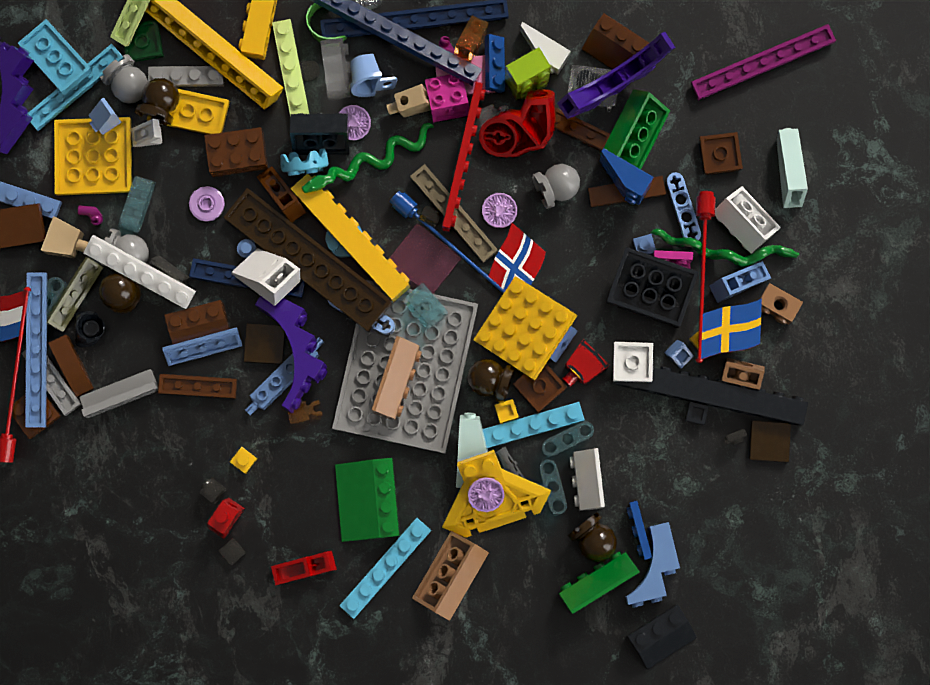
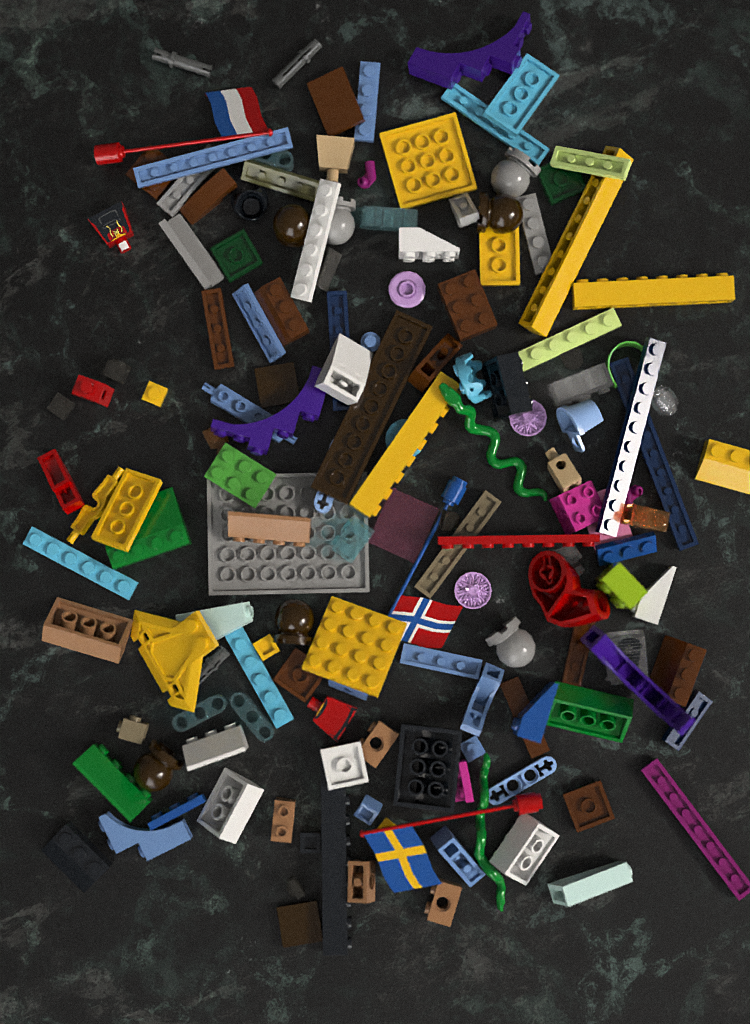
camera: 75 degrees right, 5 degrees up
light blue slope [89,98,122,135] -> none
lavender wheel [468,477,504,512] -> none
none -> yellow piece [66,466,125,544]
none -> torso [88,201,134,253]
none -> yellow plate [91,468,163,552]
none -> dark tan brick [116,715,150,744]
none -> white slope [197,768,264,844]
none -> bright green plate [204,443,277,509]
none -> dark green tile [209,228,264,283]
none -> medium nougat brick [271,797,296,843]
none -> medium nougat brick [360,719,399,768]
none -> white slope [399,227,460,262]
none -> medium blue plate [400,643,483,680]
none -> medium blue arch [460,662,505,737]
none -> dark blue plate [661,689,713,751]

